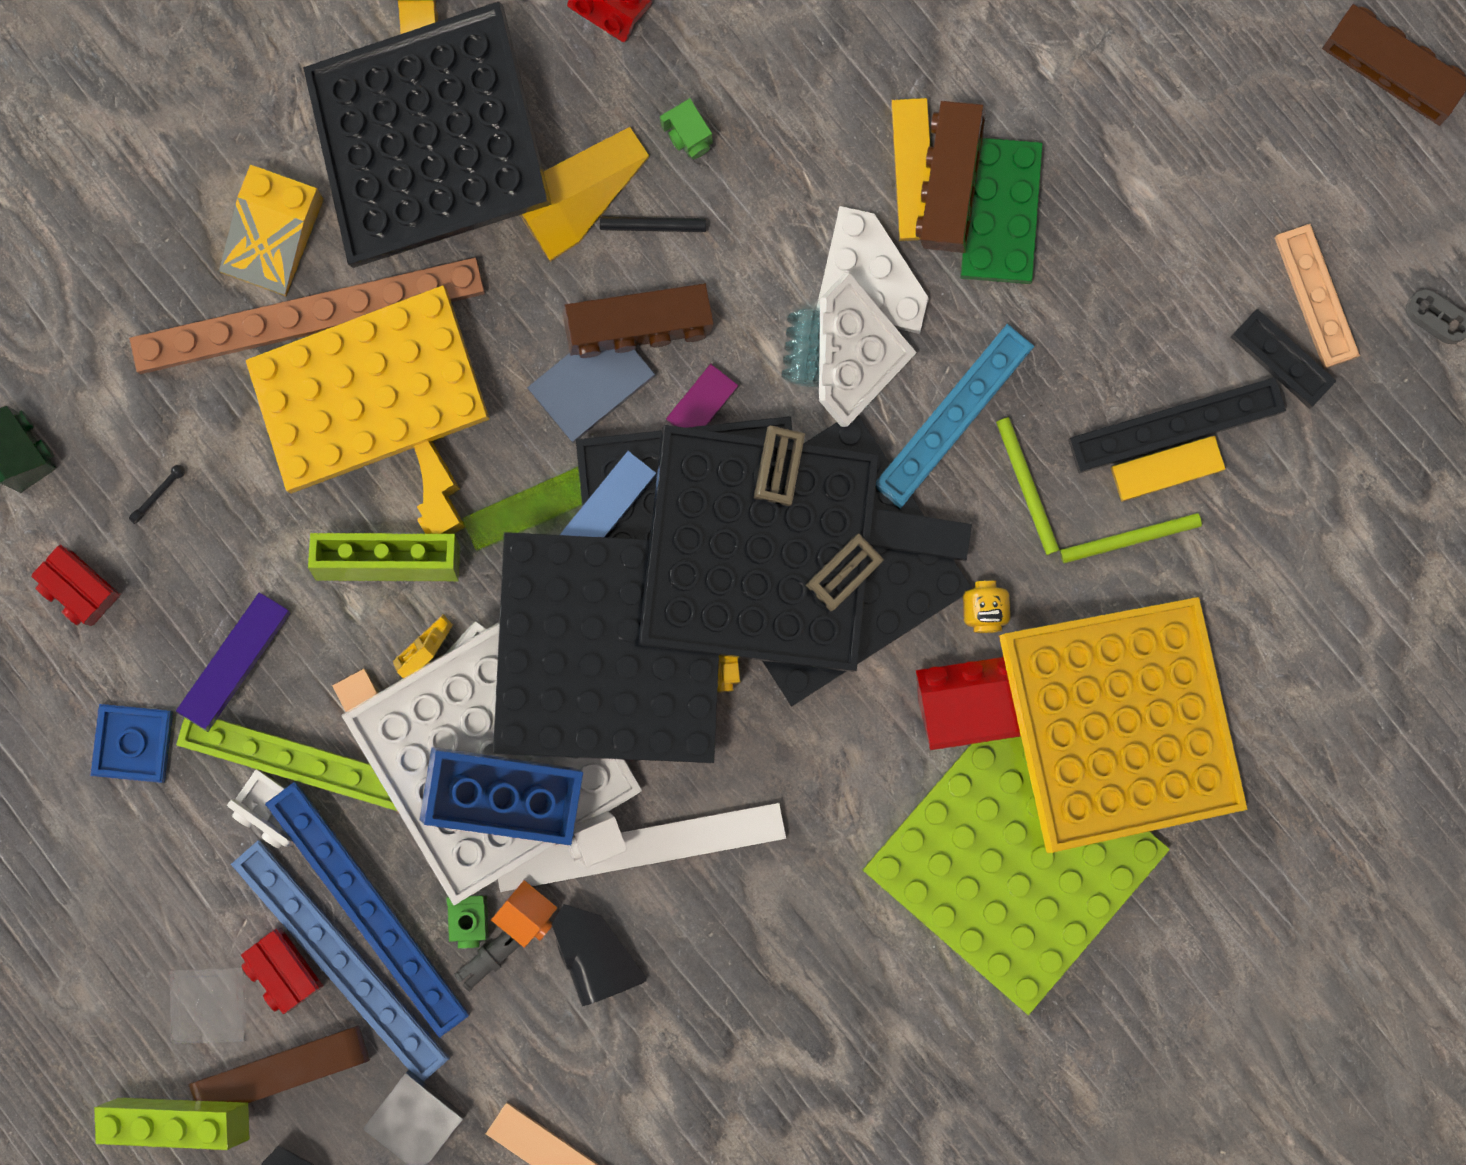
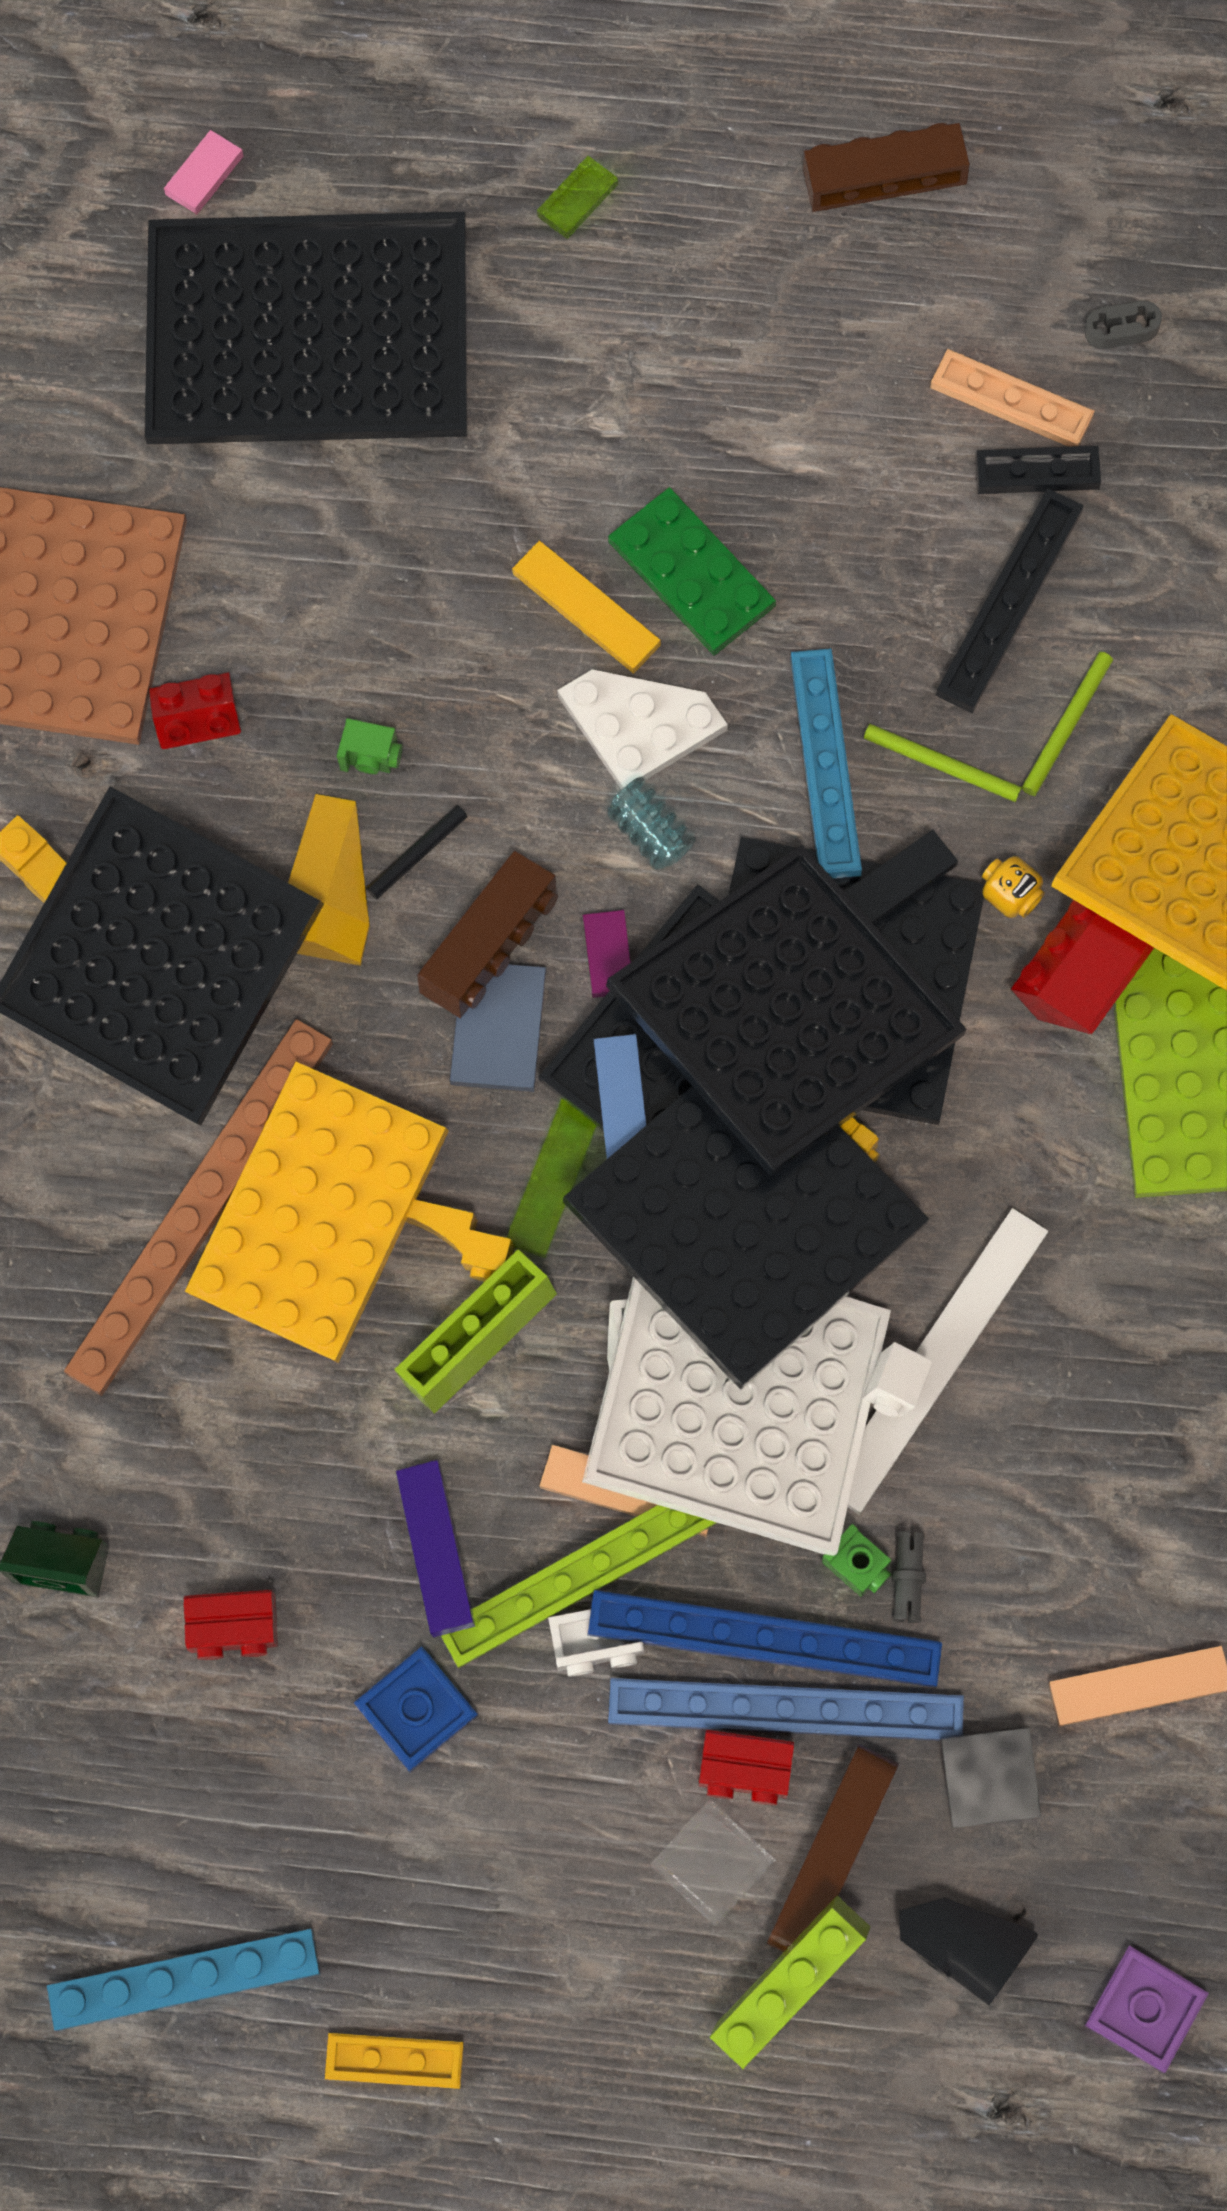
camera: 45 degrees left, 10 degrees down
black hinge [129,465,185,524] -> none
yellow slope [219,164,324,296] -> none
yellow wing [393,614,453,678] -> none
blue brick [419,747,583,846] -> none
orange brick [491,880,557,948] -> none
black panel [551,904,647,1006] -> none
dark tan tile [754,425,805,506] -> none
dark tan tile [806,534,884,611] -> none
white plate [819,273,916,427] -> none
reddish brown brick [916,101,986,253] -> none
yellow tile [1110,435,1225,502] -> none

